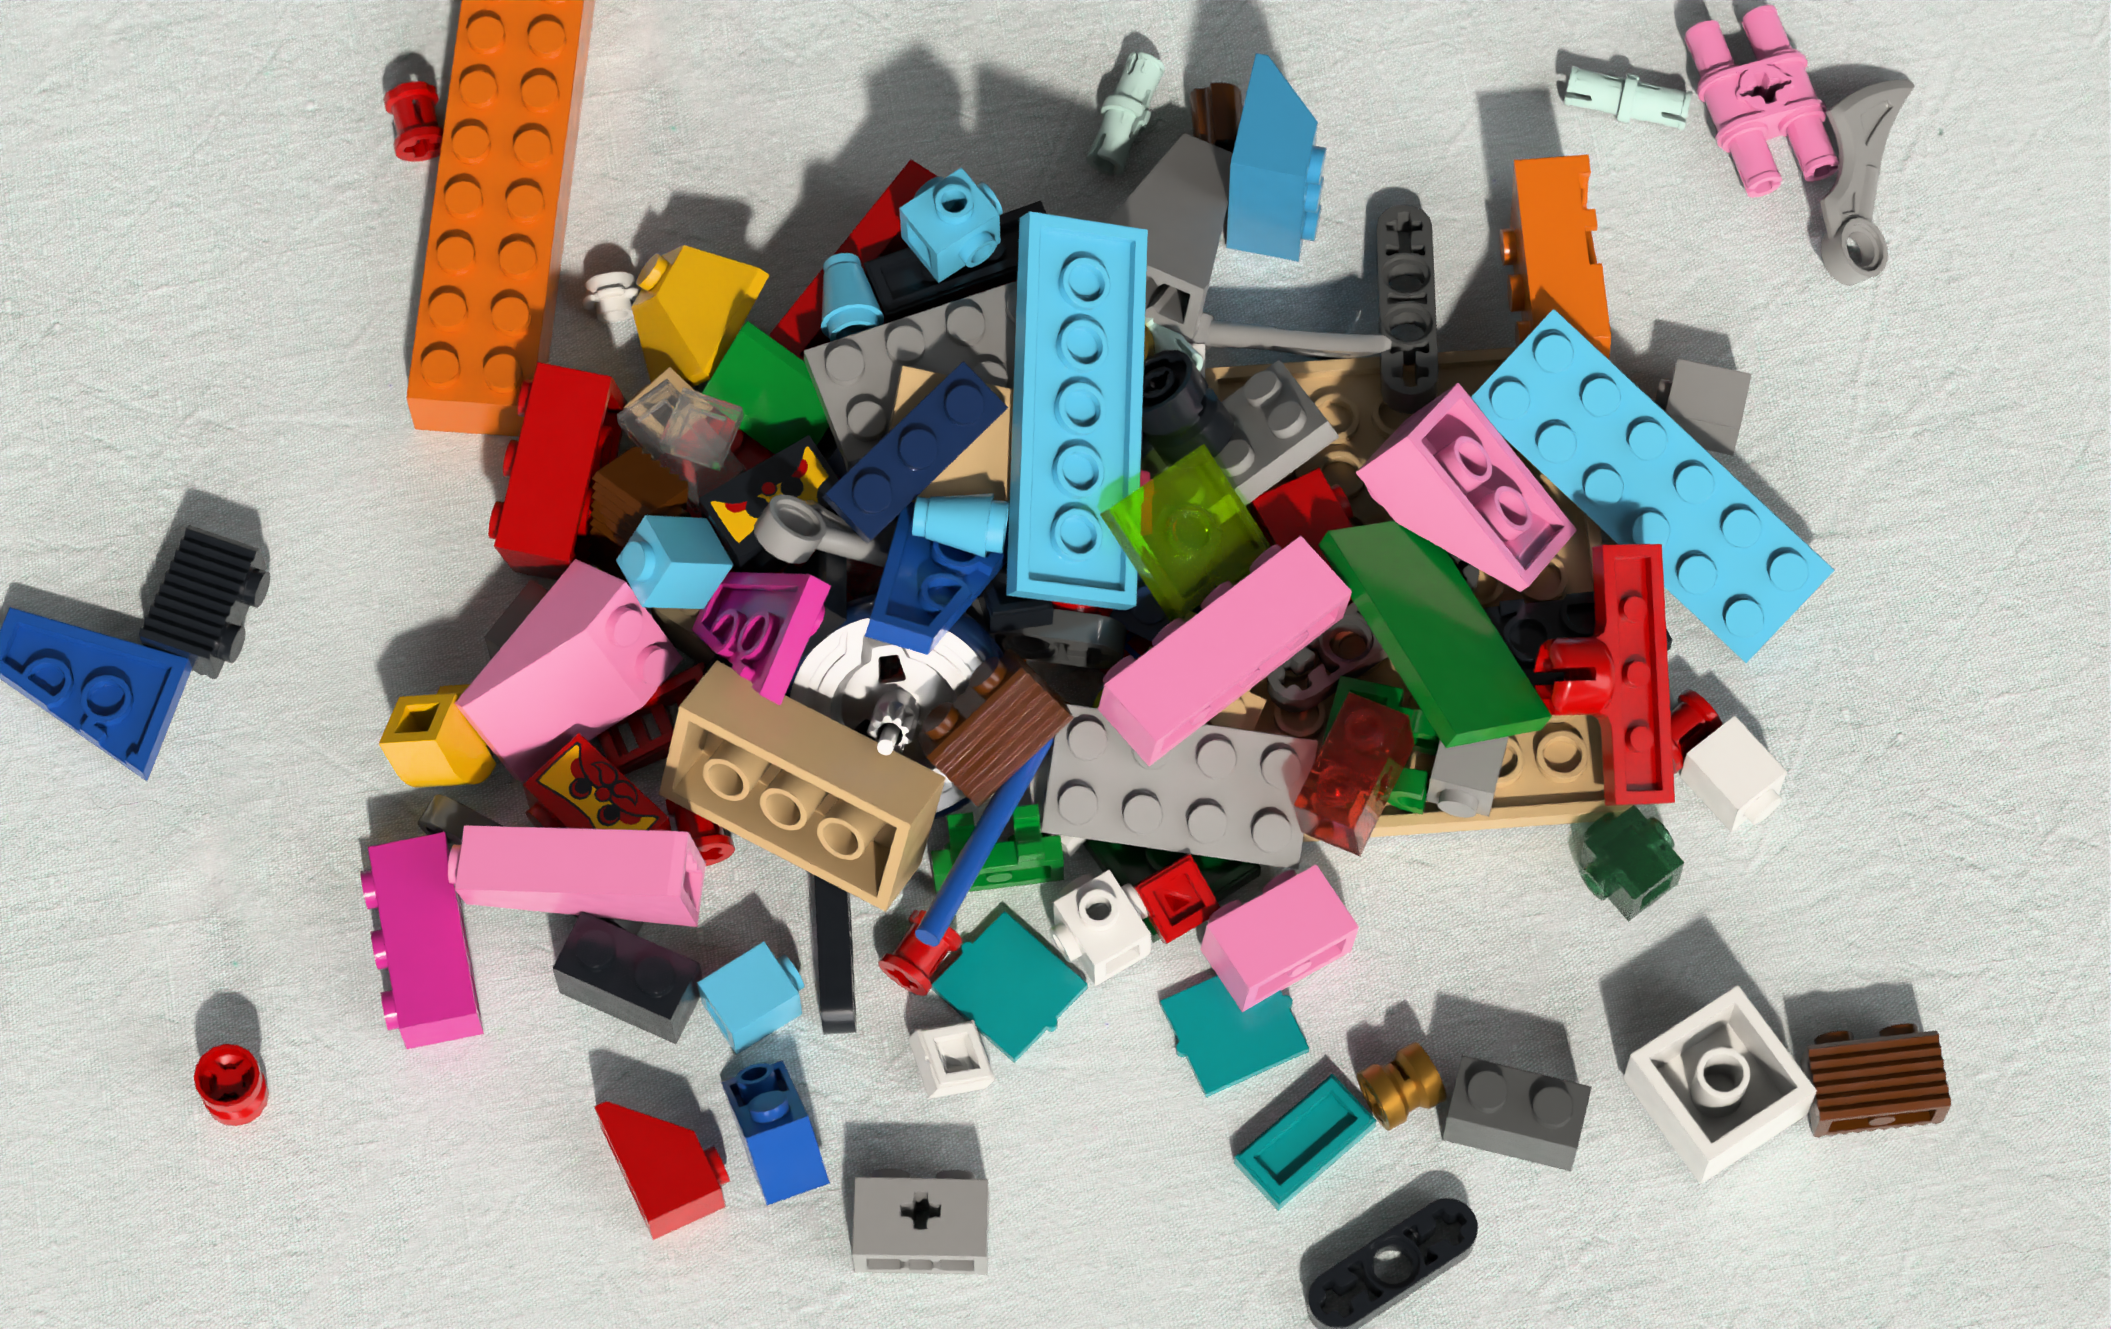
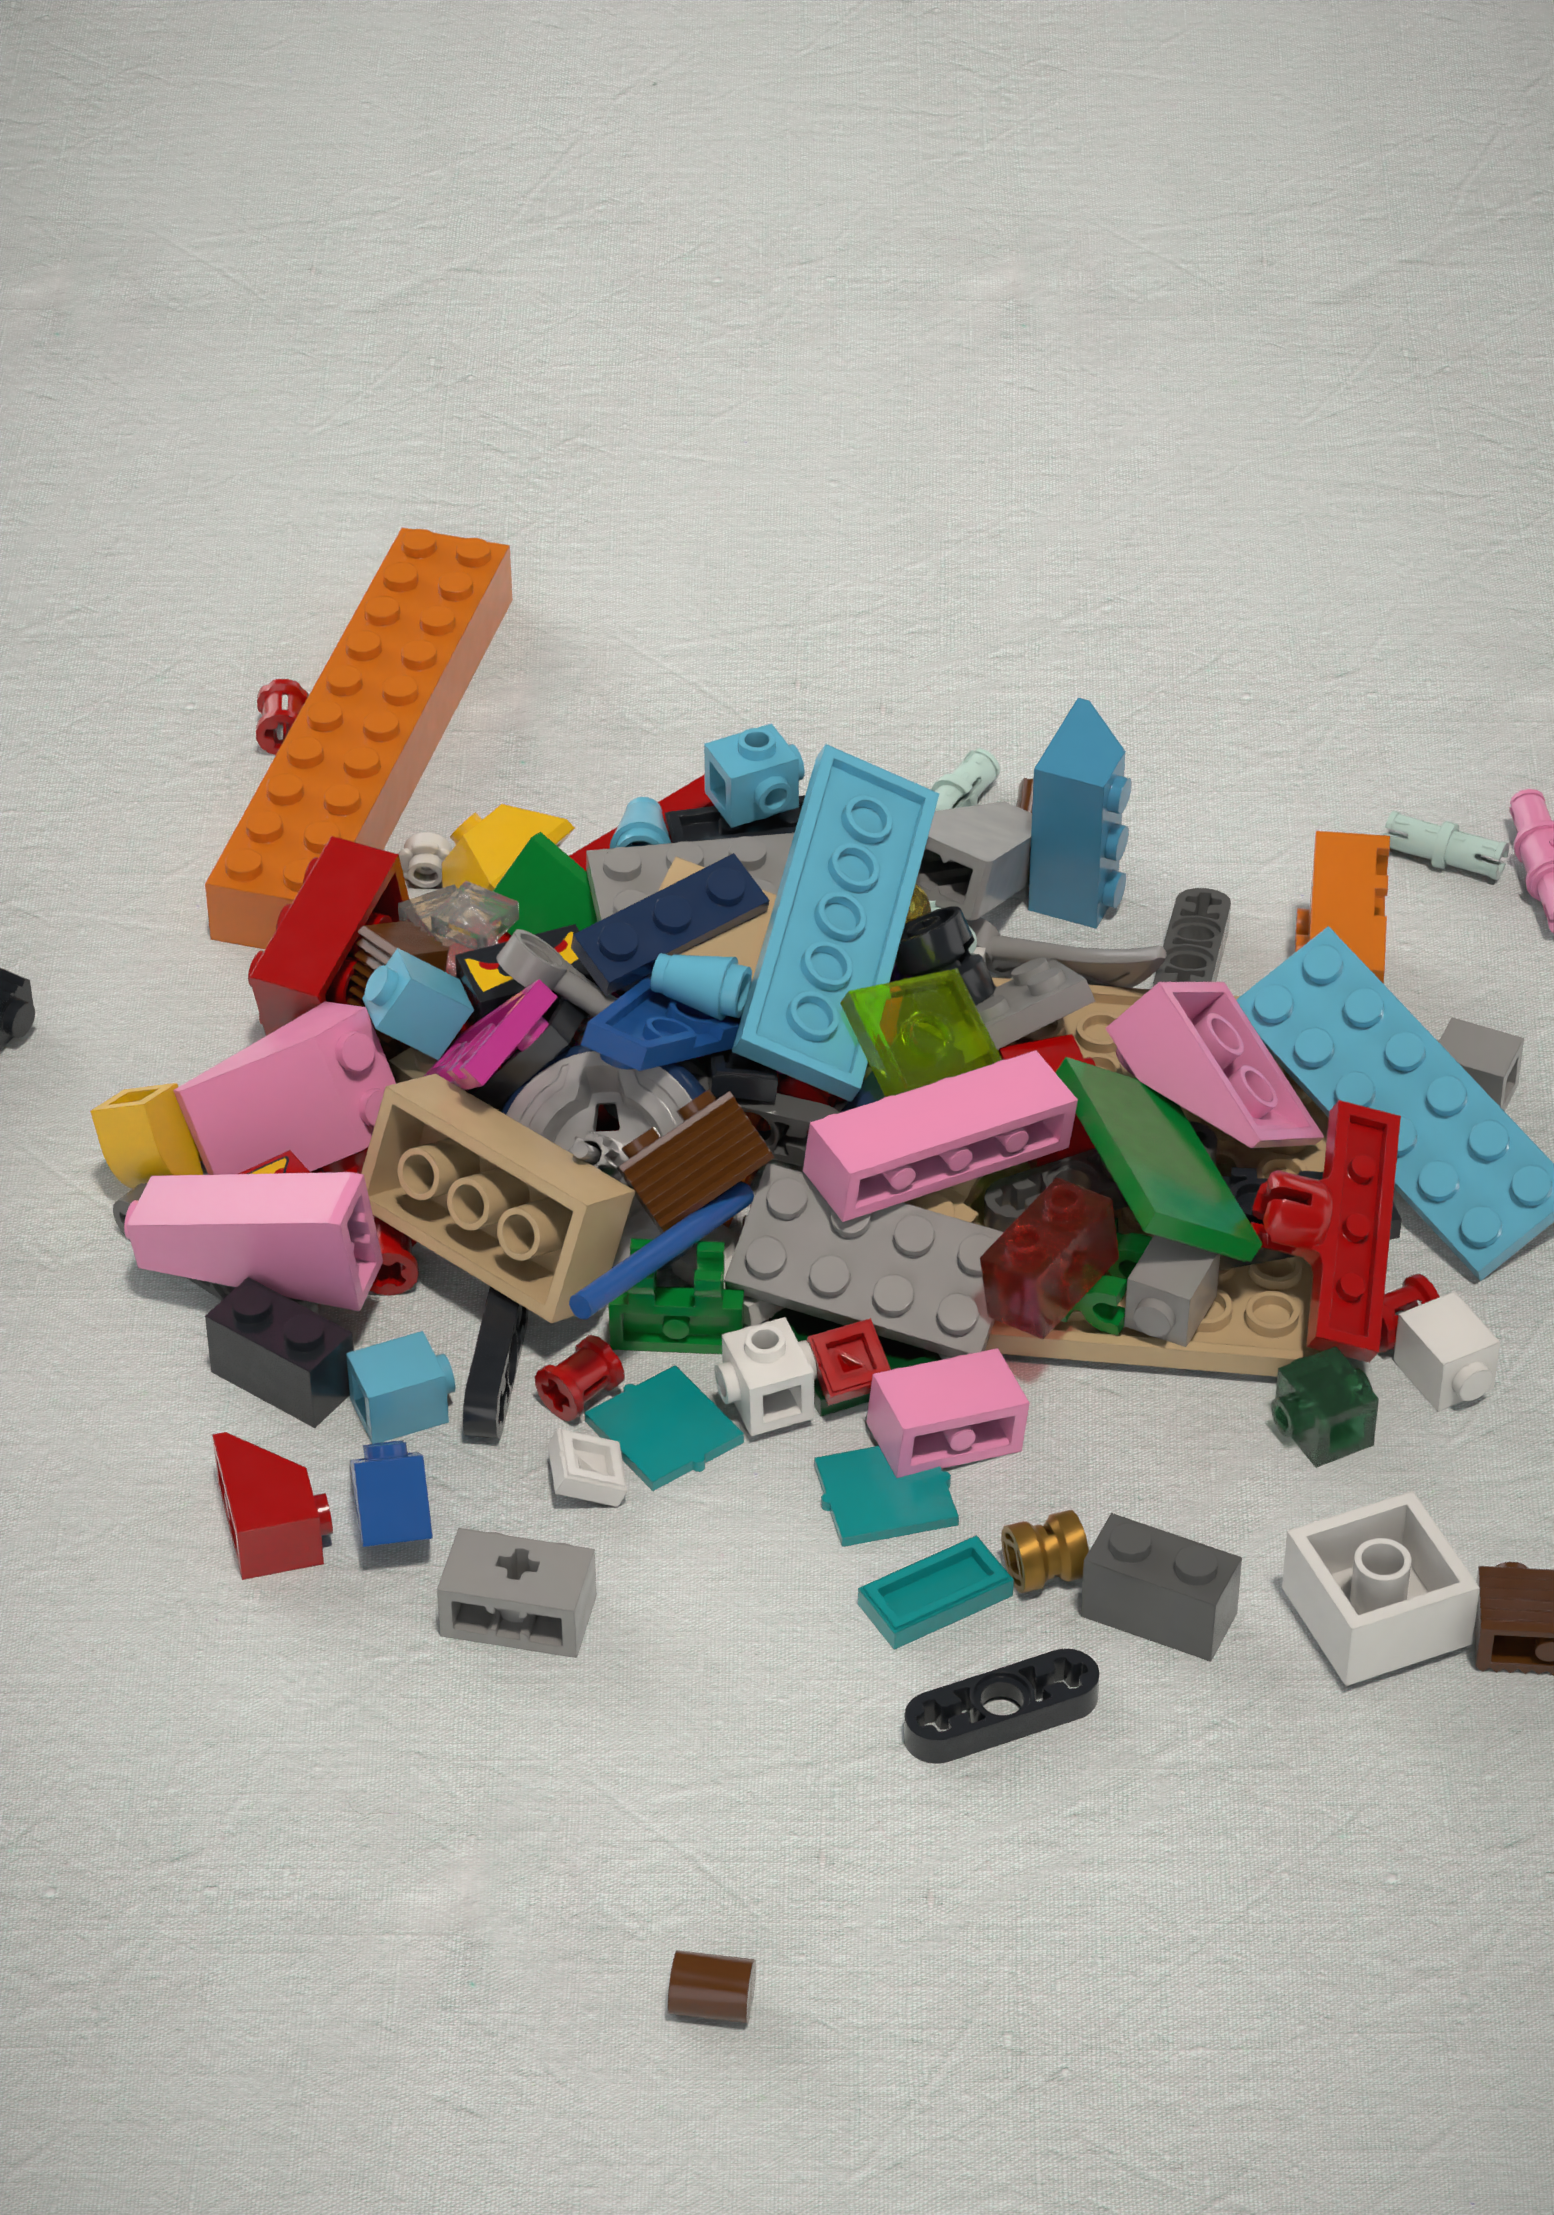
camera: 10 degrees right, 25 degrees down
dark pink brick [360,832,484,1049] -> none

